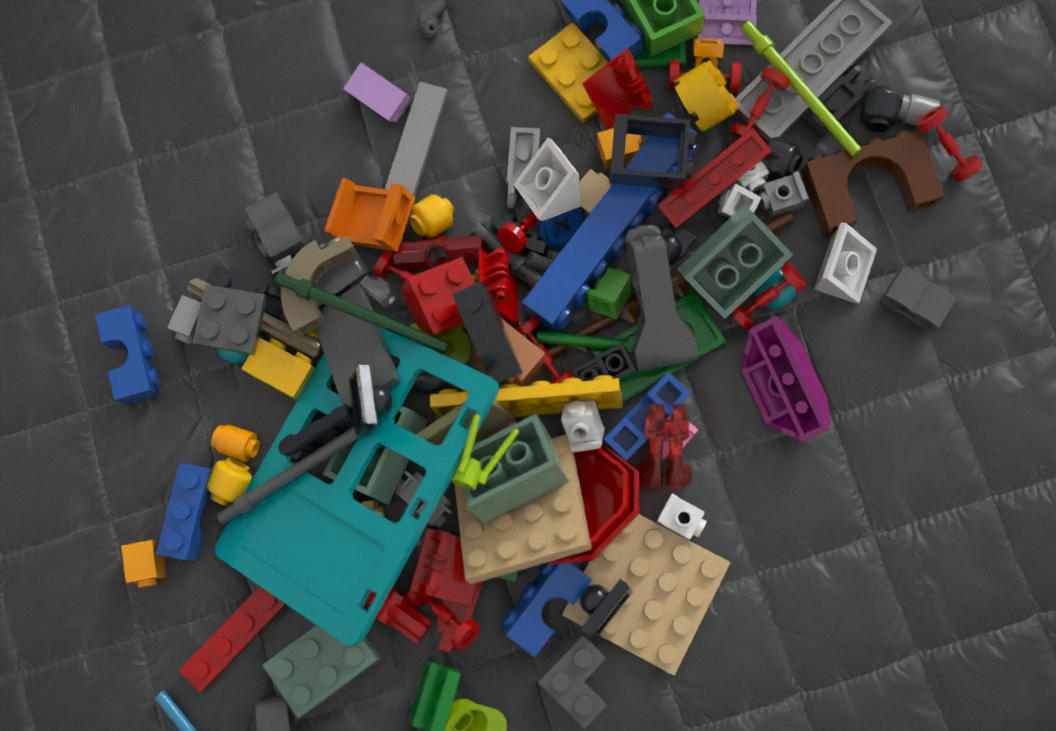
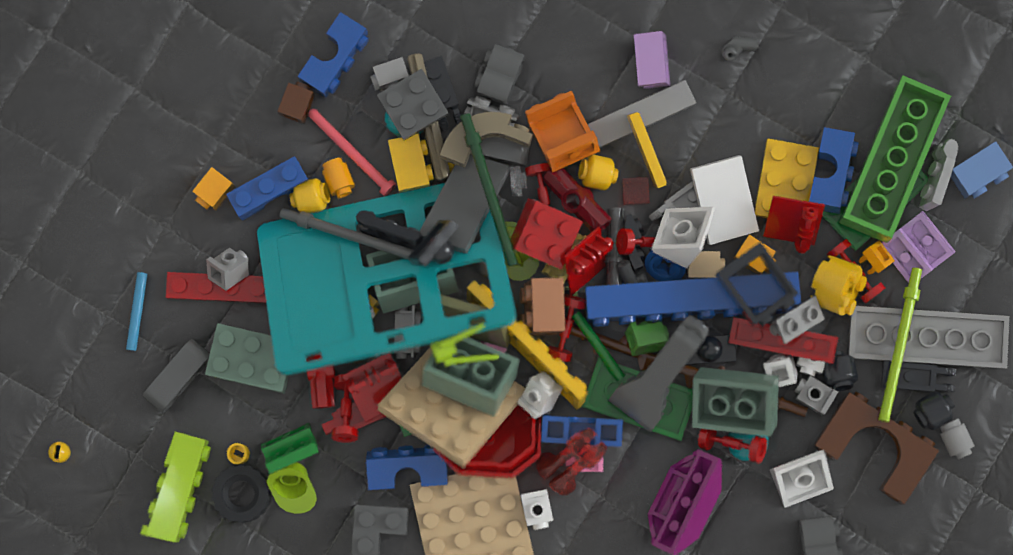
camera: 45 degrees right, 5 degrees up
black slope [452,281,523,383] -> none
black slope [571,342,637,381] -> none
black tile [580,578,633,640] -> none
red wheel [729,68,791,139] -> none
red wheel [916,106,983,181] -> none
none -> light grey brick [206,248,249,291]
none -> reddish brown brick [277,82,315,125]
none -> coral bar [308,109,397,196]
none -> clear red tile [622,177,650,206]
none -> yellow tile [626,112,667,188]
none -> white tile [690,155,759,245]
none -> light grey hinge [769,296,824,344]

